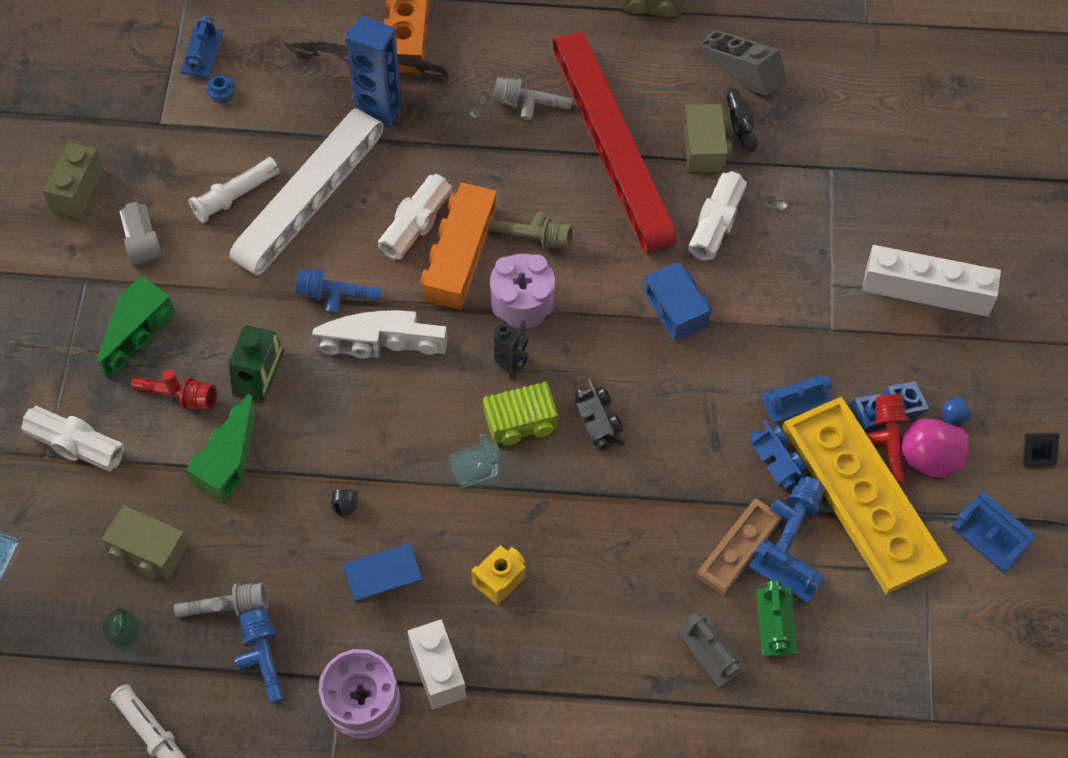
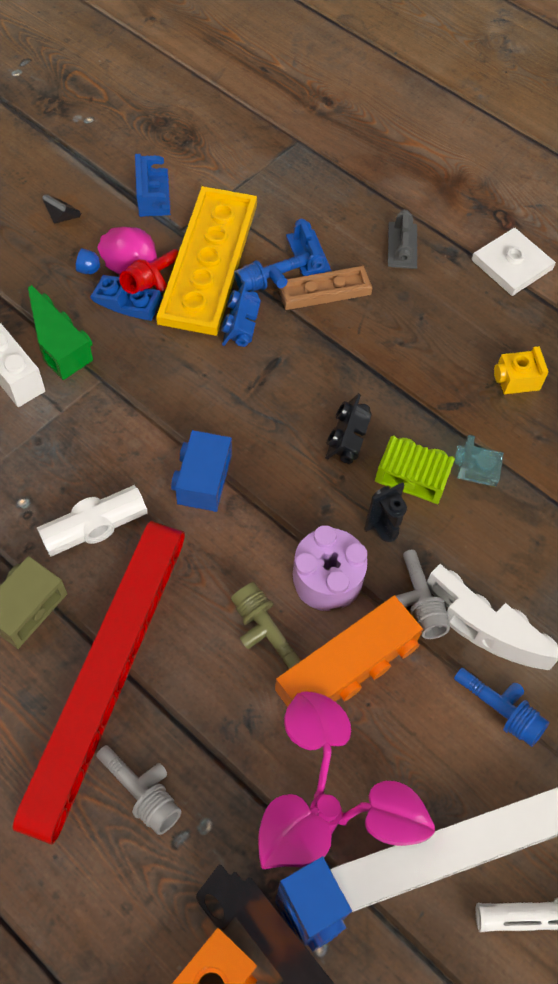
camera: 145 degrees left, 0 degrees up
white piece [378,174,452,260] -> none
green hinge [756,581,798,657] -> none
blue hinge [760,375,833,424] -> none
none -> green slope [28,285,93,380]
none -> dark pink plant [258,691,435,869]
none -> light grey piece [396,550,450,639]
none -> white plate [472,228,556,296]

